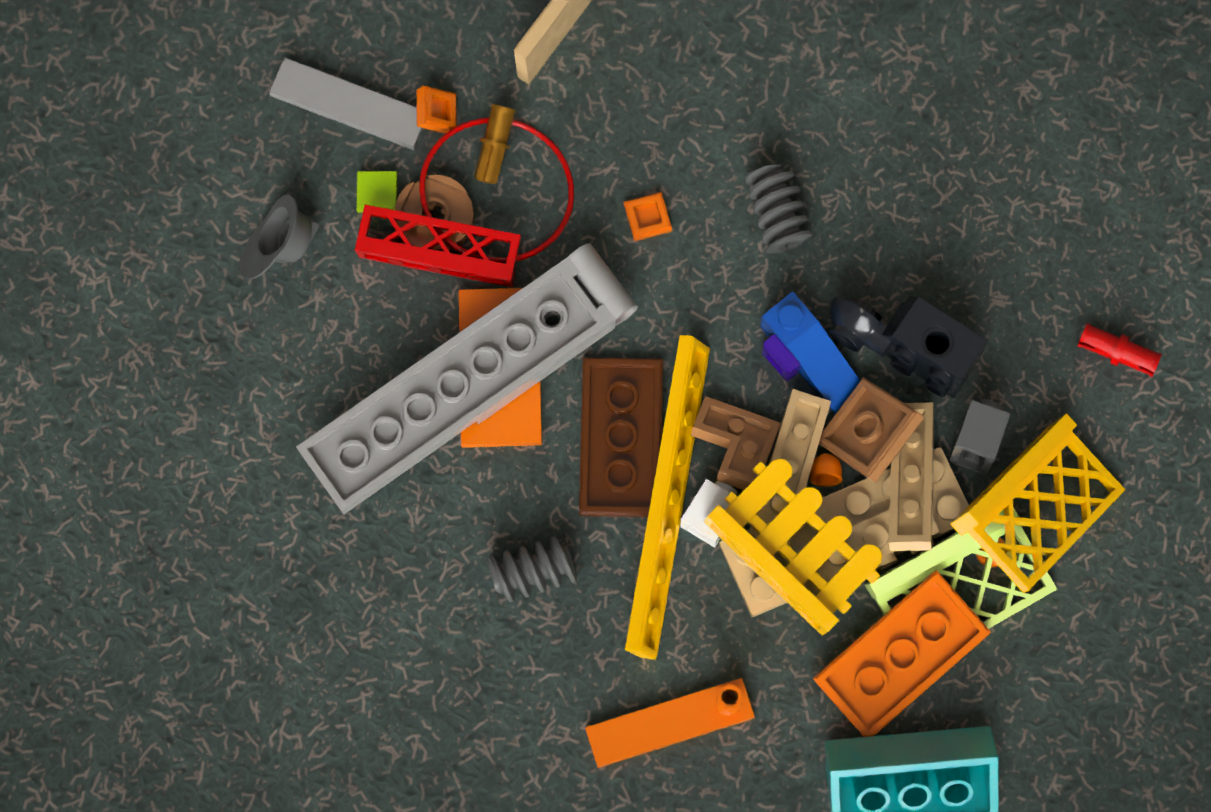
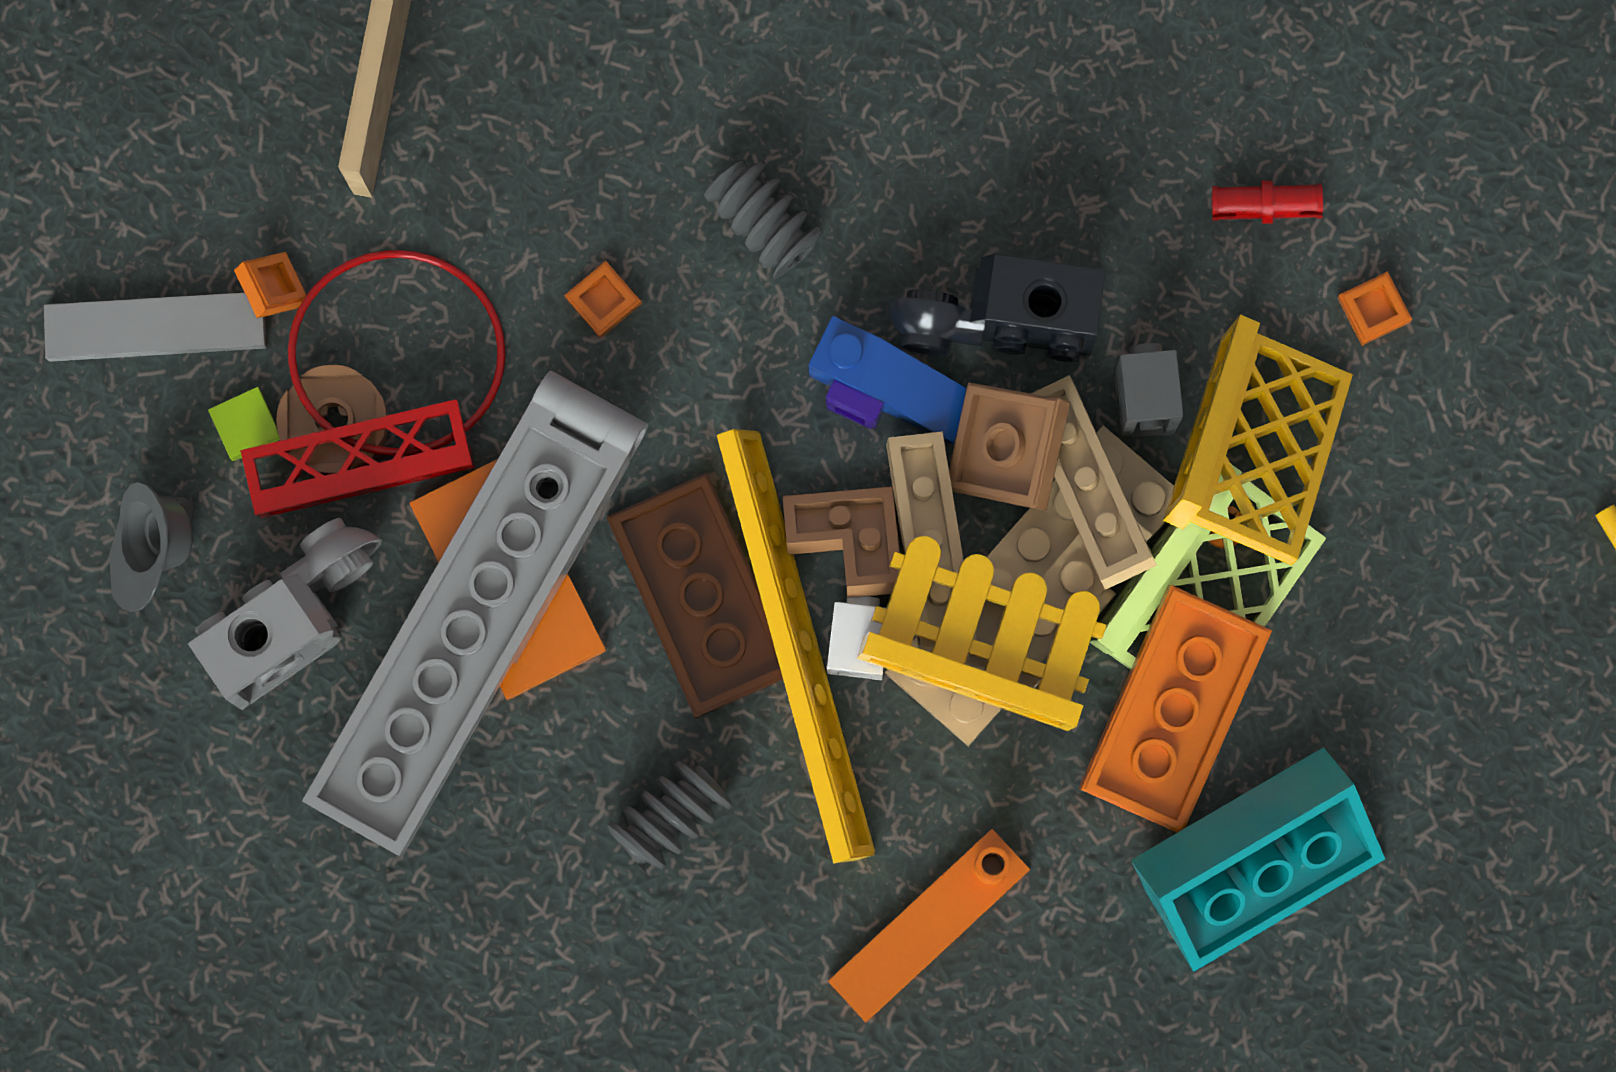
camera: 25 degrees left, 5 degrees up
pearl gold axle [474,104,516,184] -> none
orange hinge [810,453,842,487] -> none
none -> light grey brick [187,518,382,710]
none -> orange tile [1337,271,1413,346]

